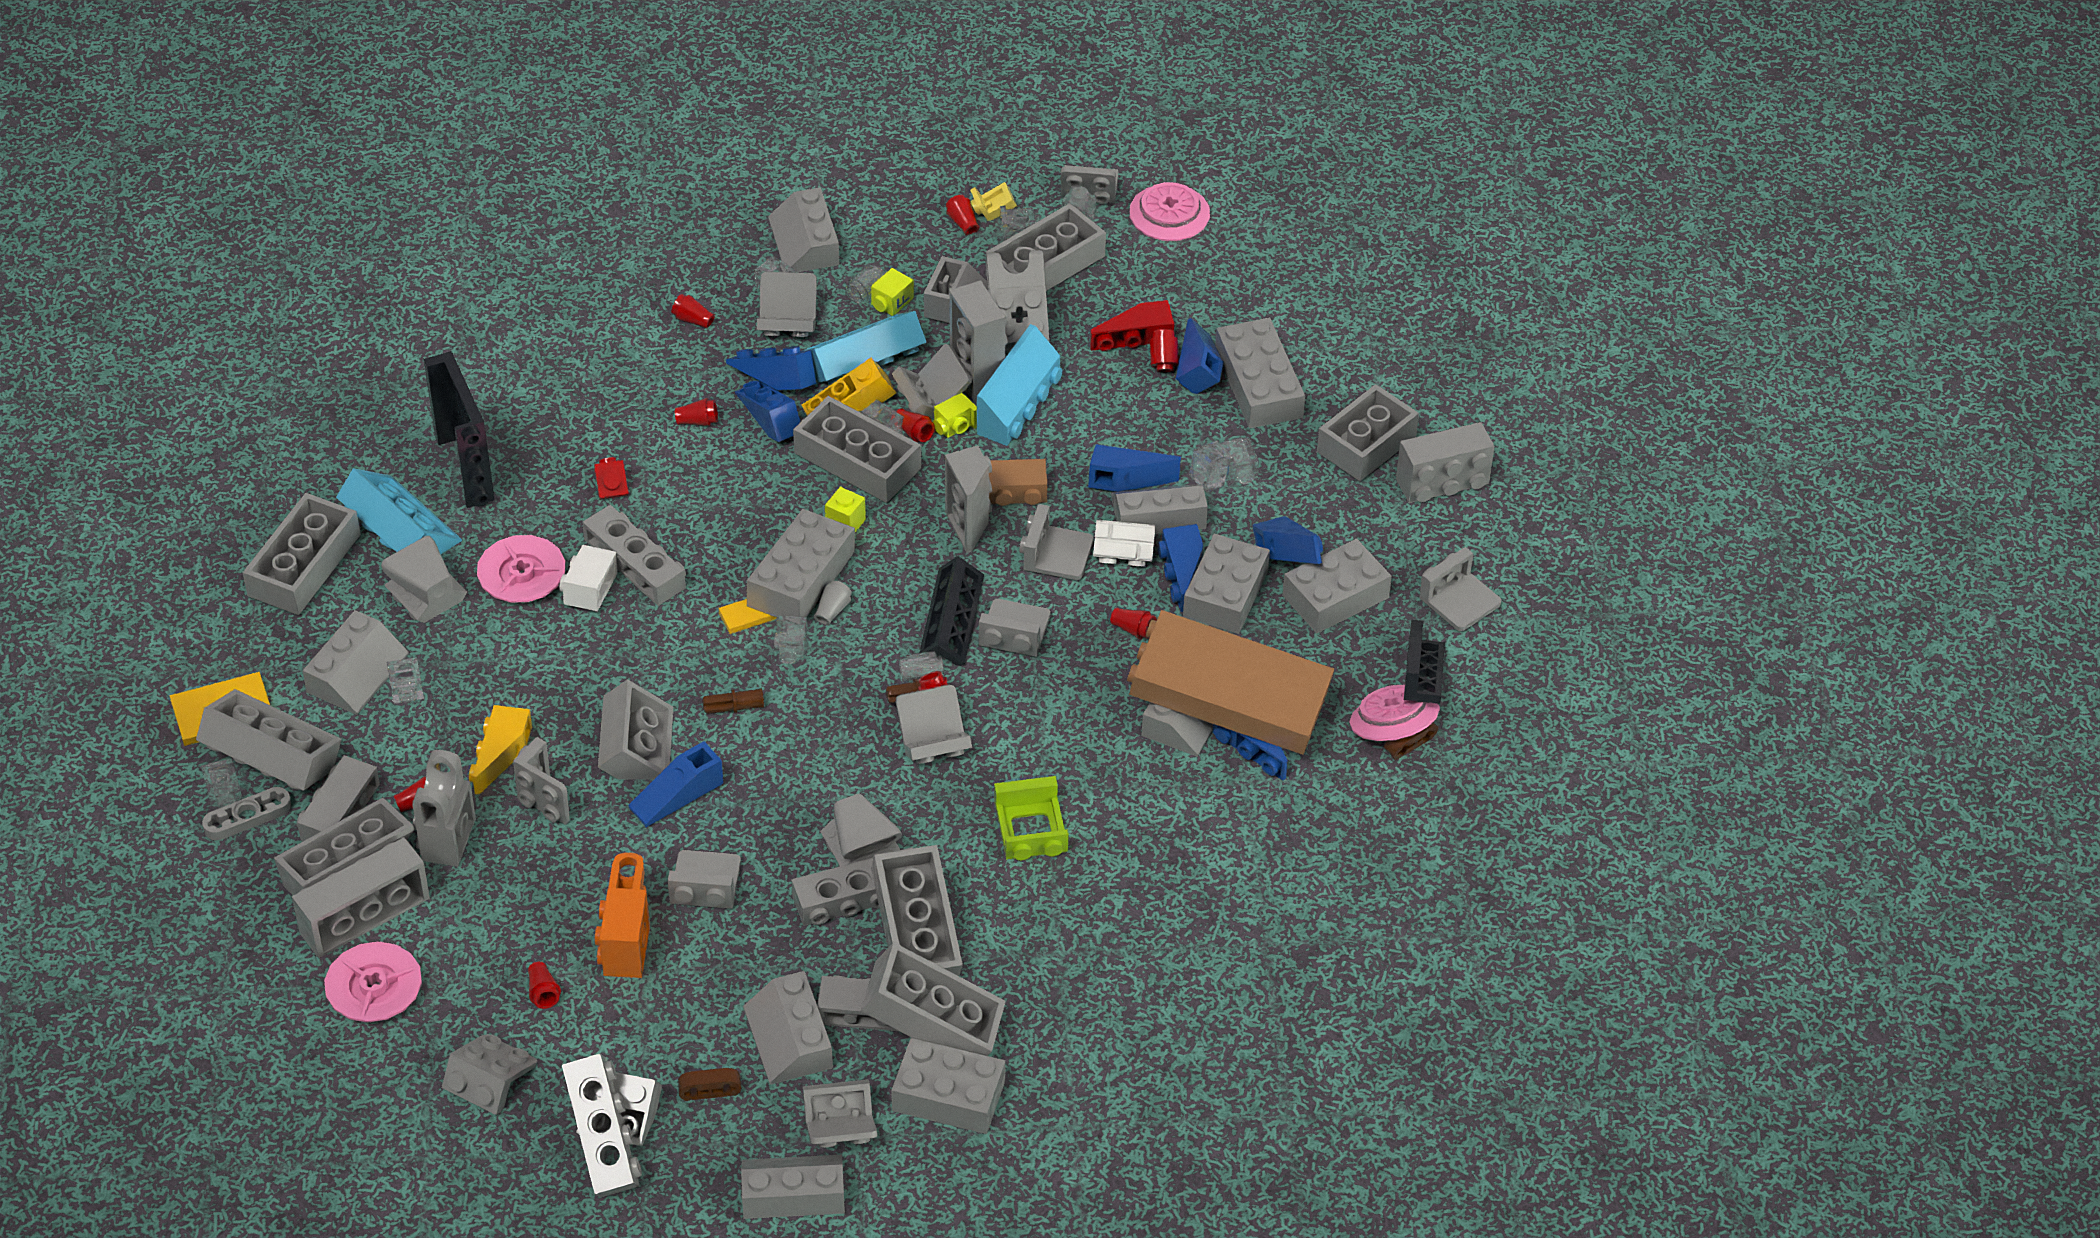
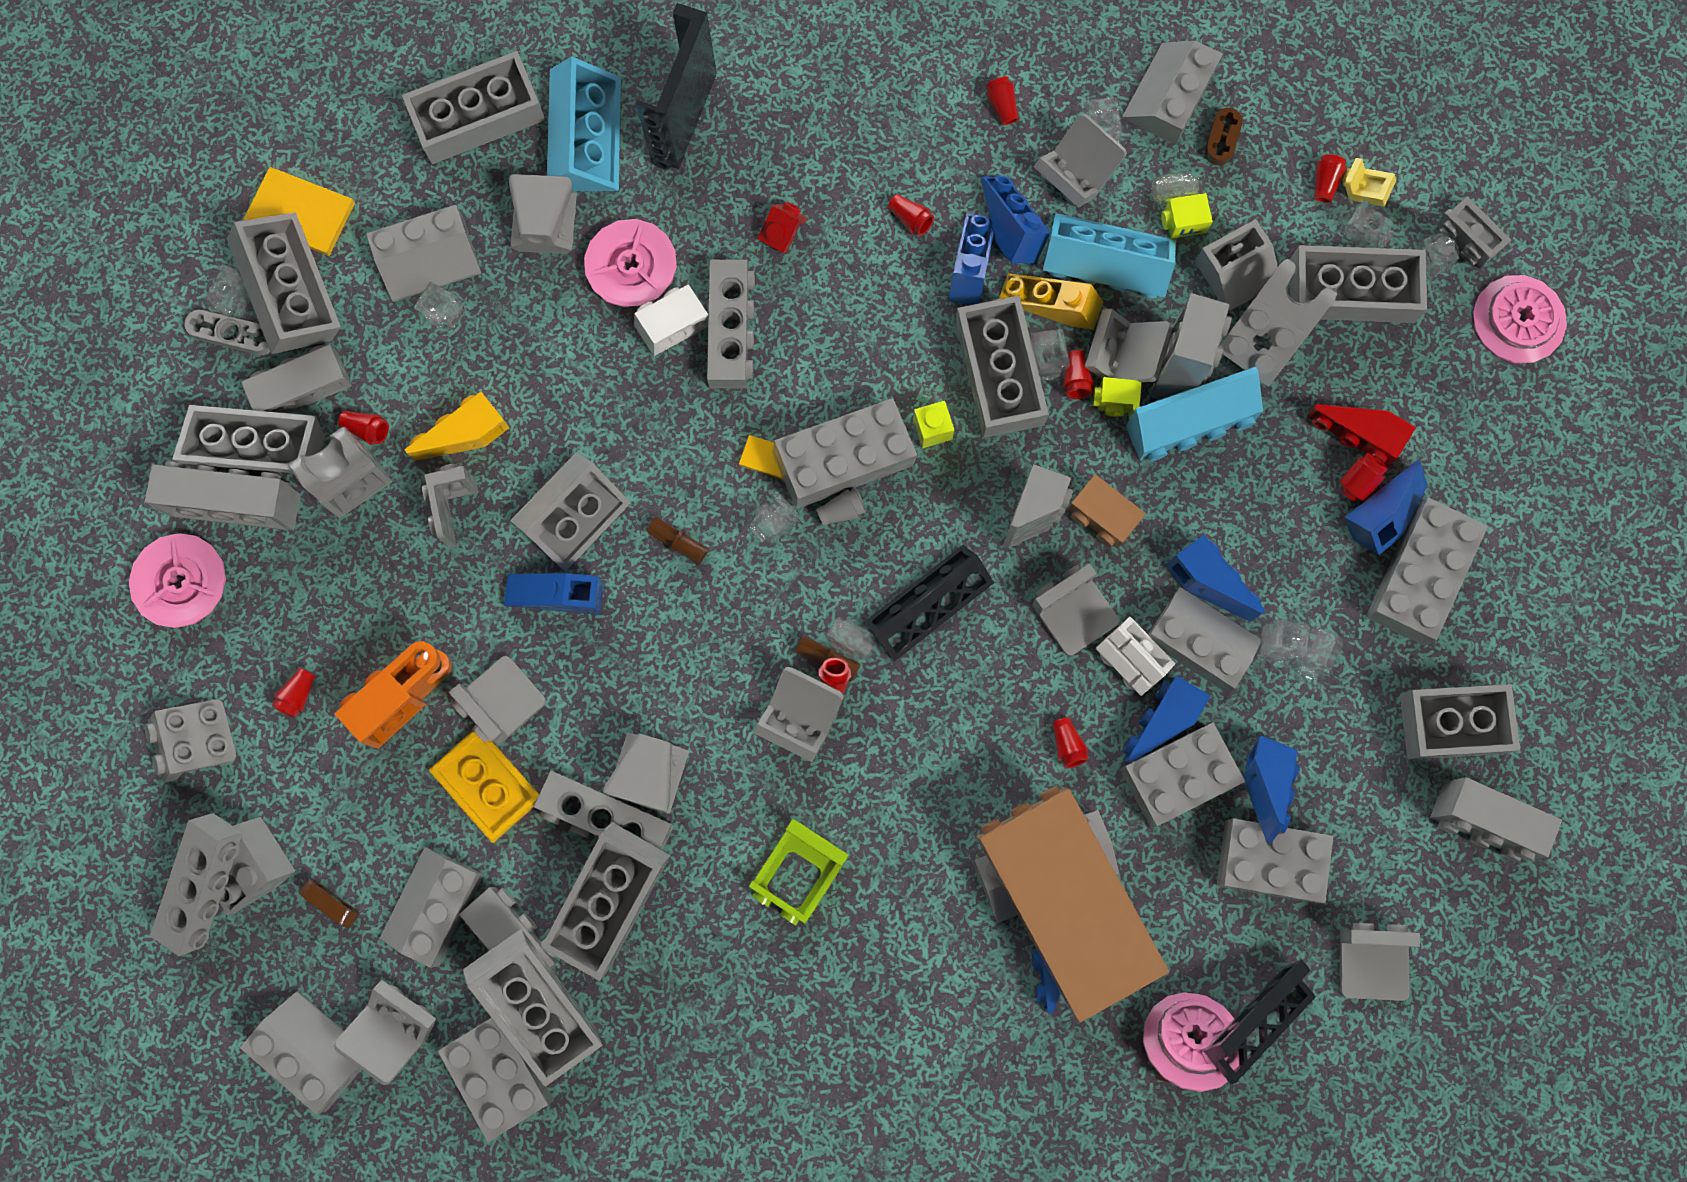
camera: 45 degrees right, 30 degrees up
light grey bracket [979,599,1050,657] -> none
none -> yellow tile [428,730,539,843]
none -> reddish brown beam [1205,107,1242,166]

